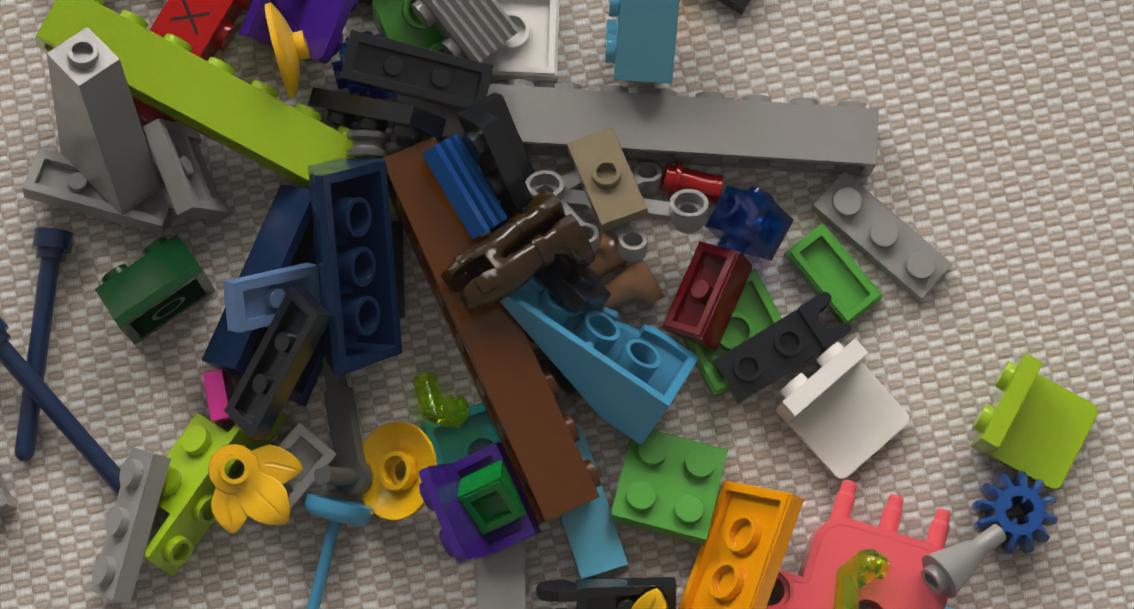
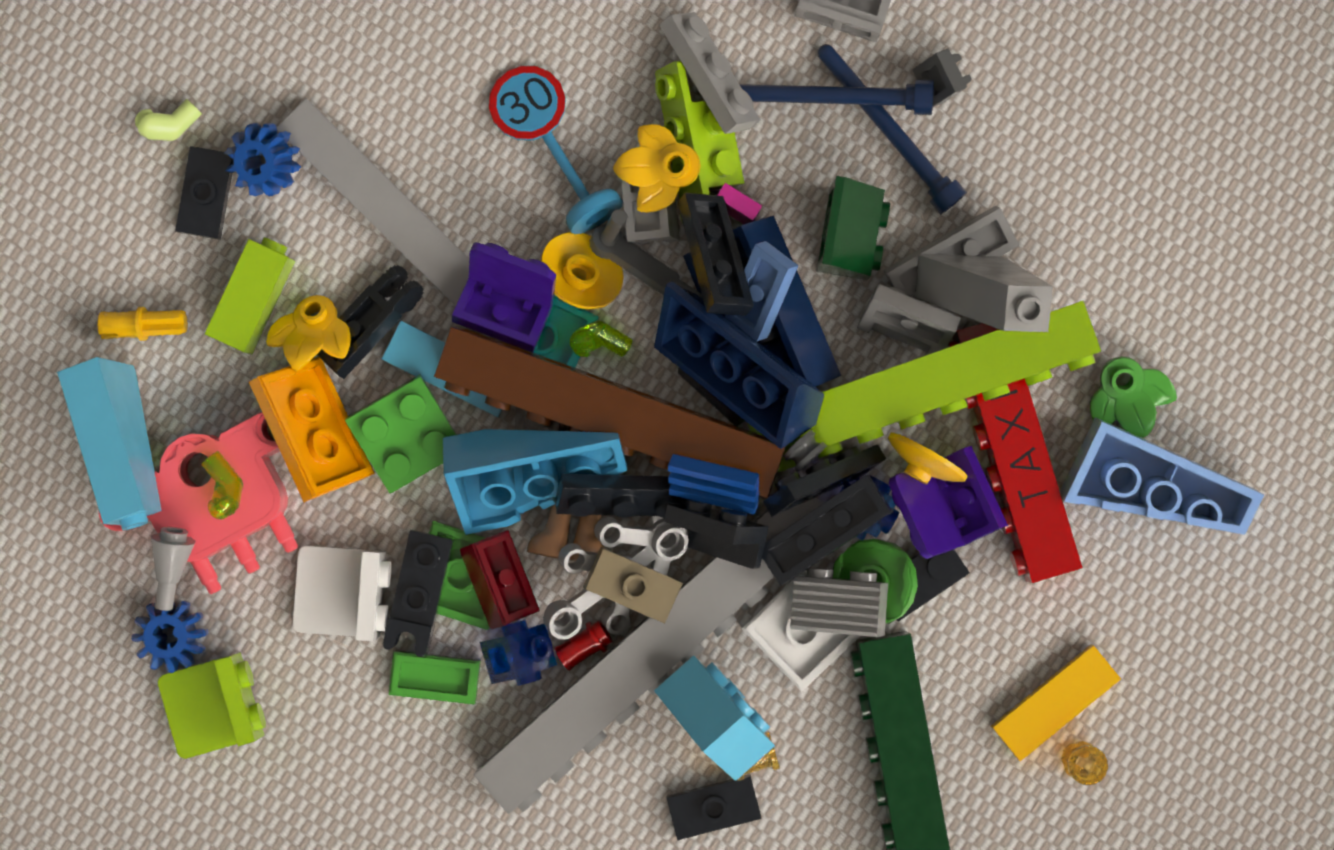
camera: 145 degrees right, 10 degrees up
dark brown piece [441,190,595,313] -> none
green slope [457,460,526,536] -> none
light grey plate [811,171,953,302] -> none

